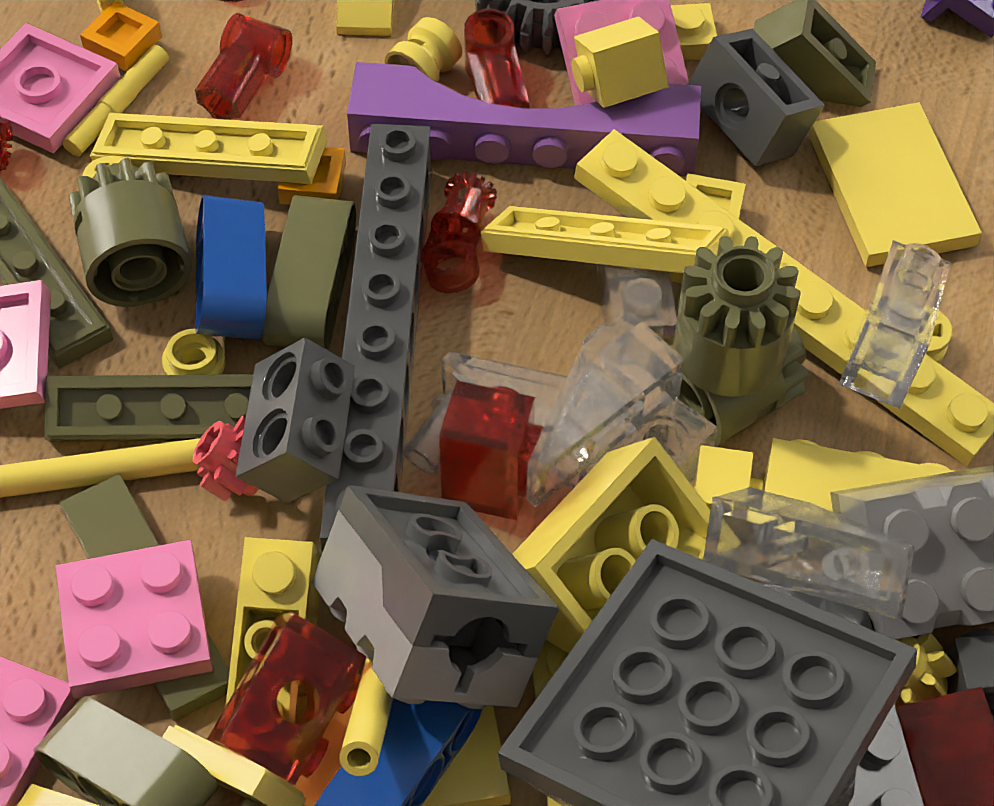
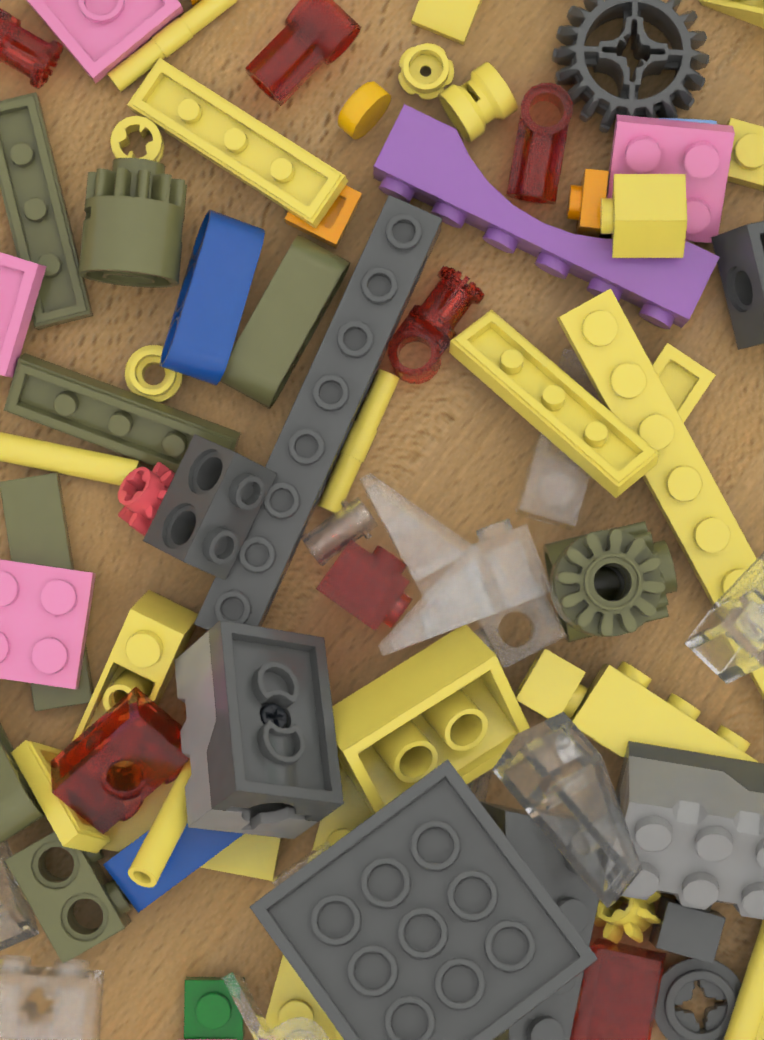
camera: 20 degrees right, 30 degrees up
none -> light yellow piece [318,369,400,515]
none -> yellow tile [338,81,391,140]
none -> light yellow plate [398,43,454,100]
none -> light orange plate [567,169,609,238]

